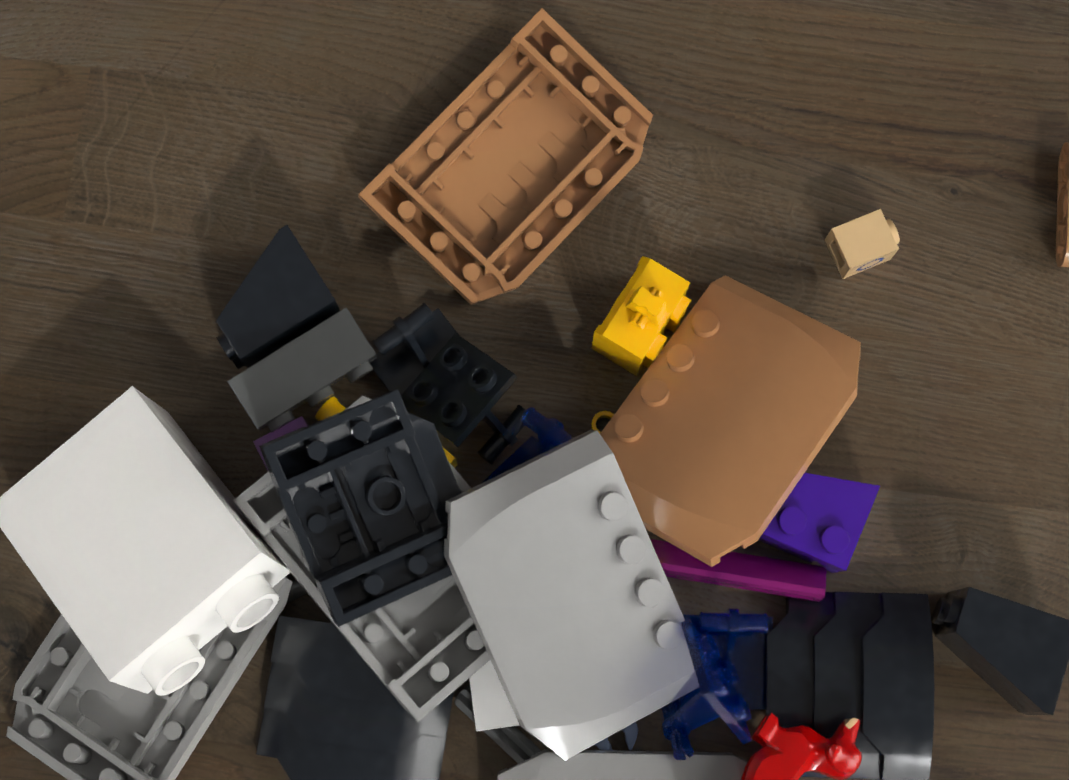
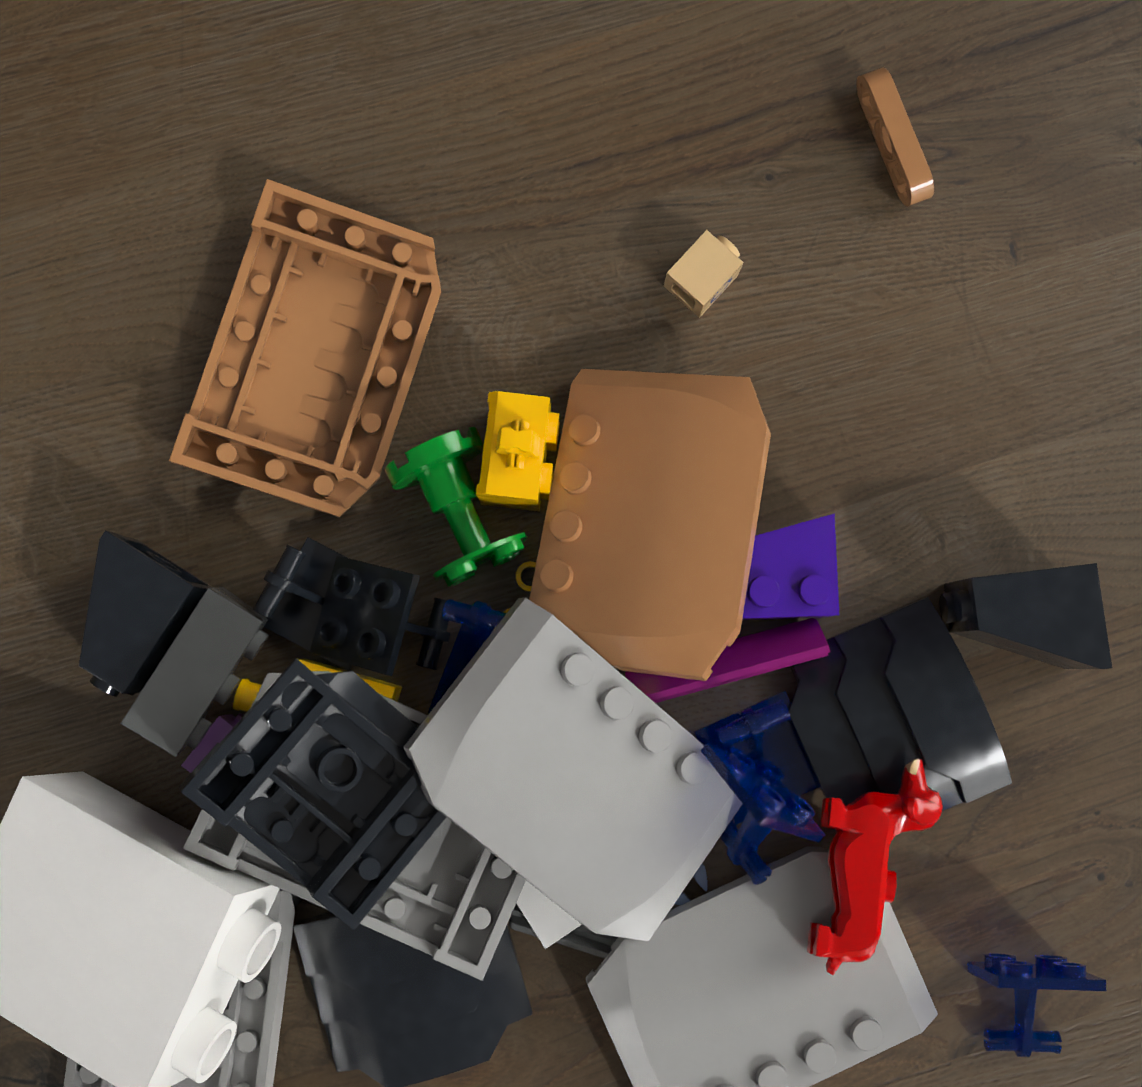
camera: 25 degrees left, 5 degrees up
none -> green piece [385,427,528,588]

